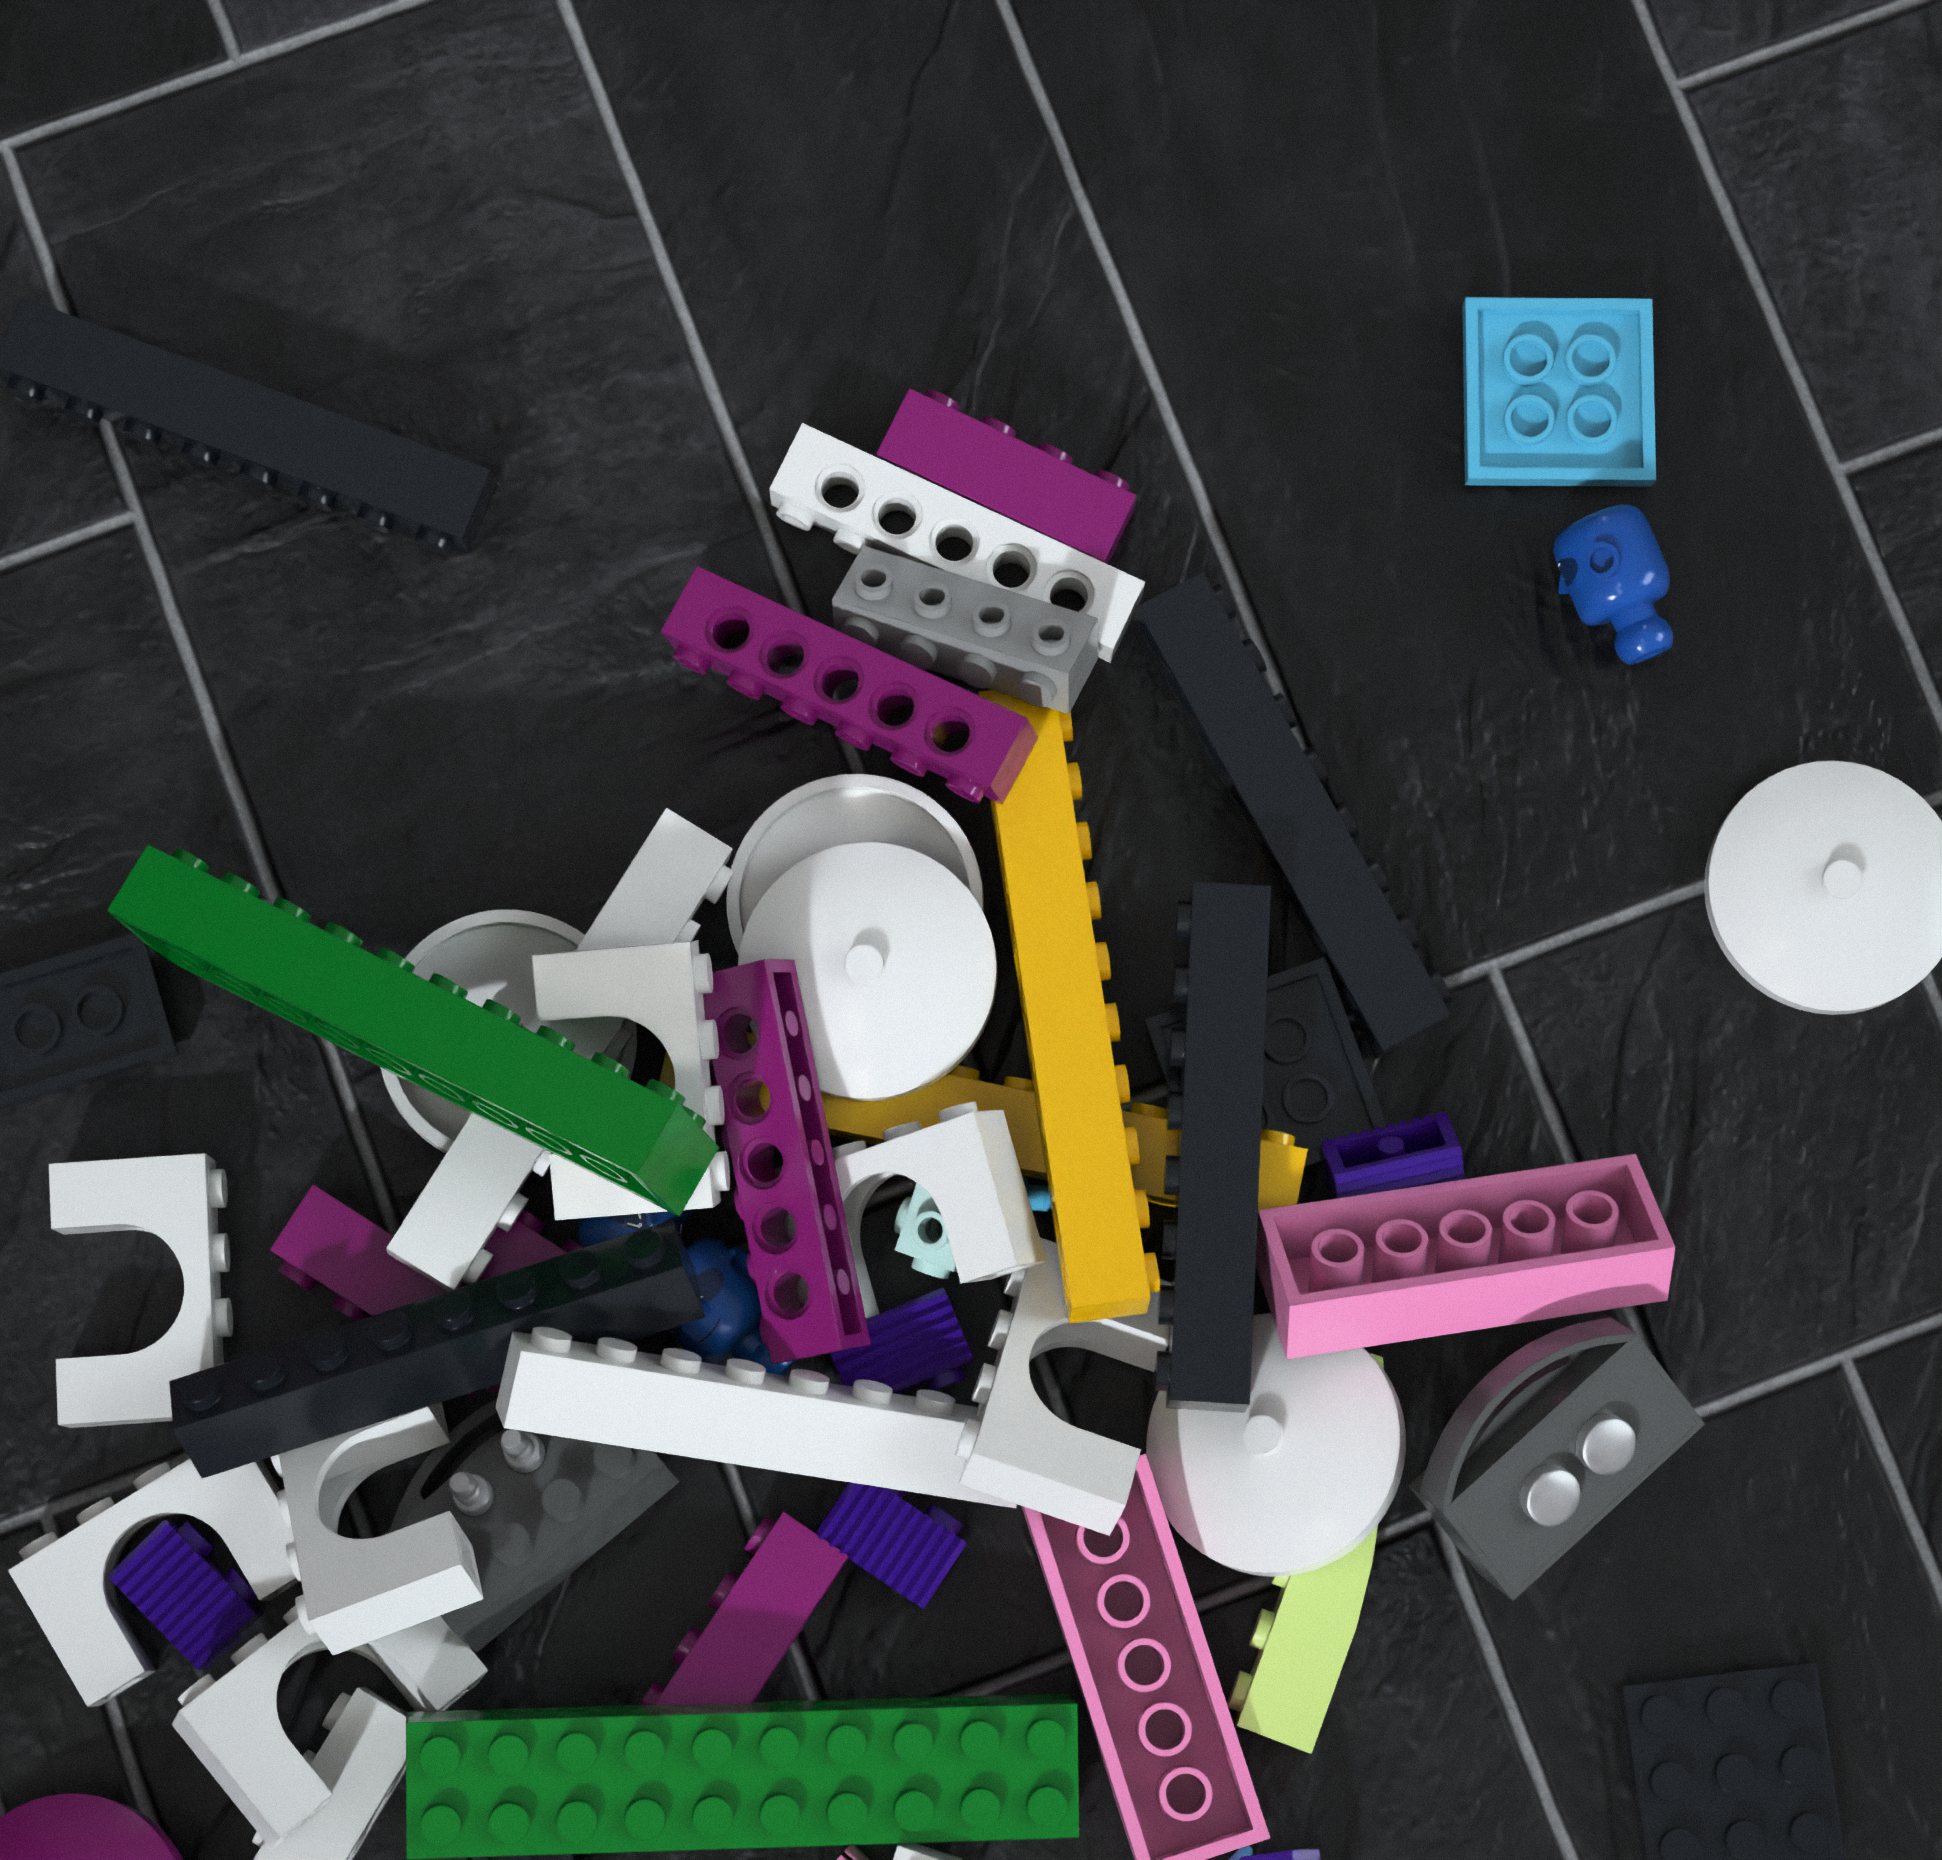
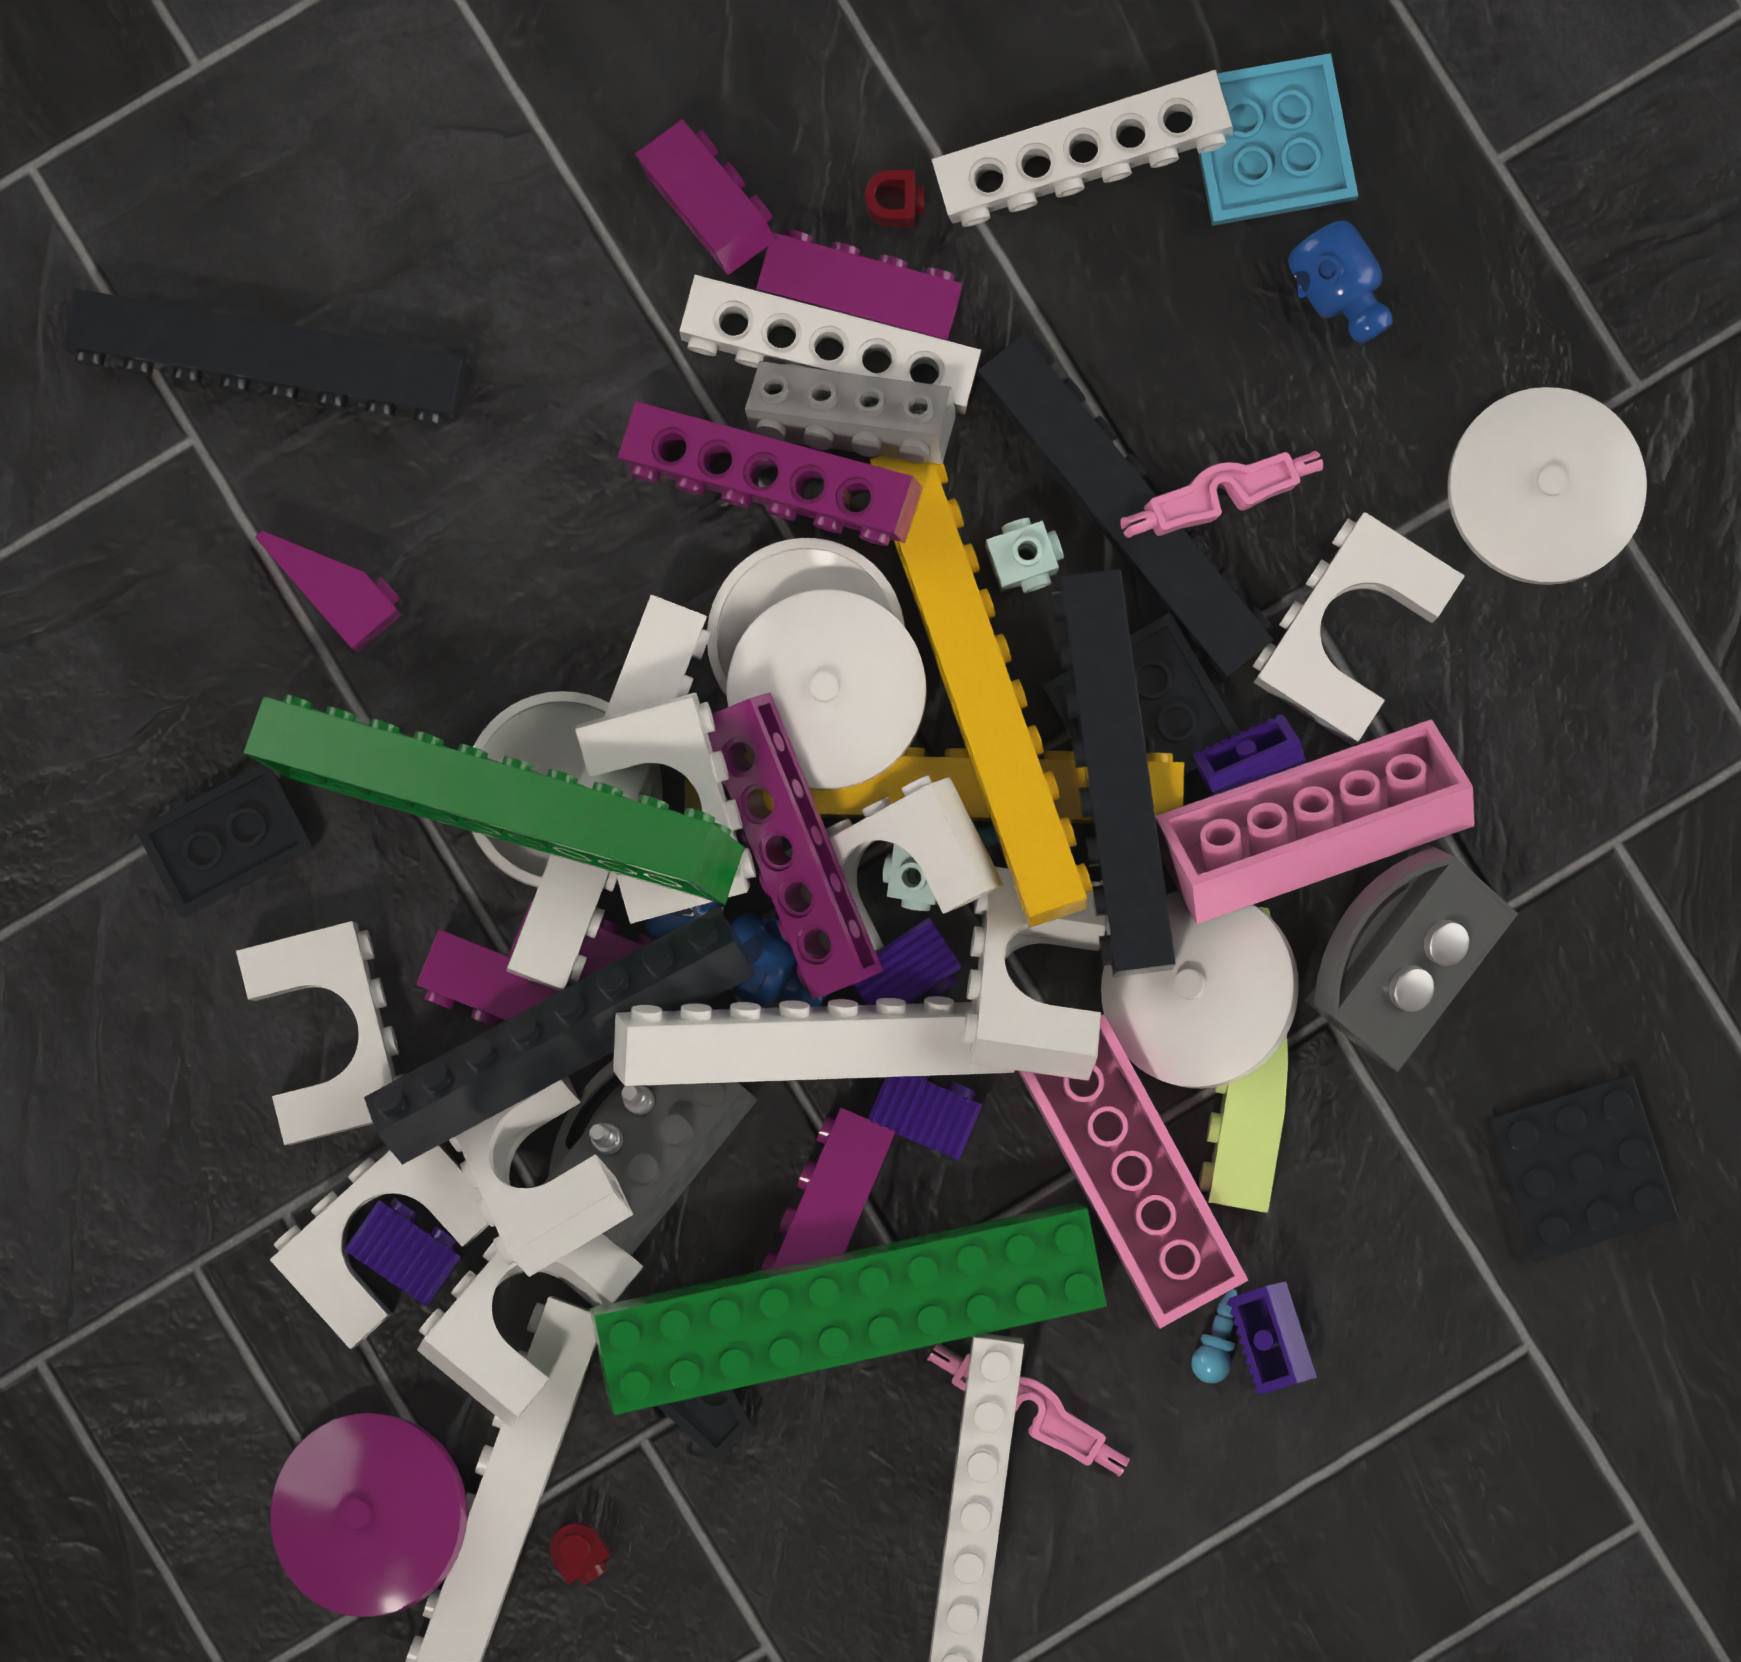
camera: 10 degrees left, 5 degrees up
none -> magenta slope [255,531,402,654]
none -> magenta brick [635,119,775,275]
none -> dark red plate [865,170,924,227]
none -> white brick [932,70,1234,227]
none -> light aqua brick [985,518,1064,593]
none -> bright pink piece [1121,451,1323,538]
none -> white arch [1253,512,1464,746]

